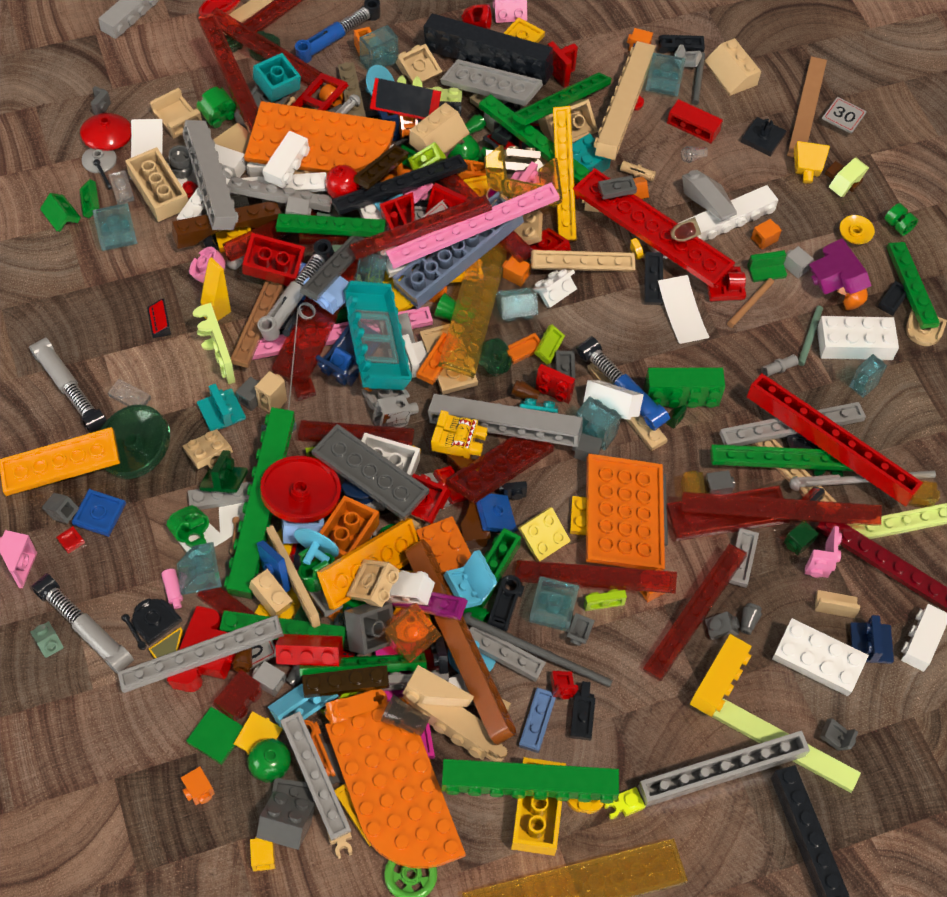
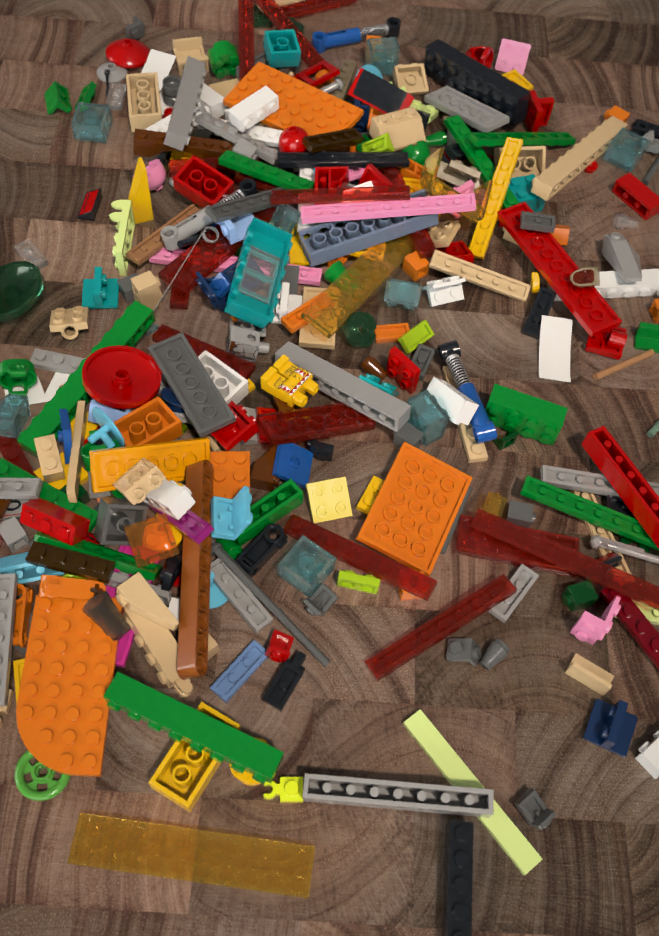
camera: 20 degrees right, 0 degrees up
dark green bracket [199,450,248,493] -> none
tan pin [620,161,656,182] -> none
yellow brick [690,634,752,717] -> none
light grey pin [761,354,799,377] -> none
white brick [772,618,869,696] -> none

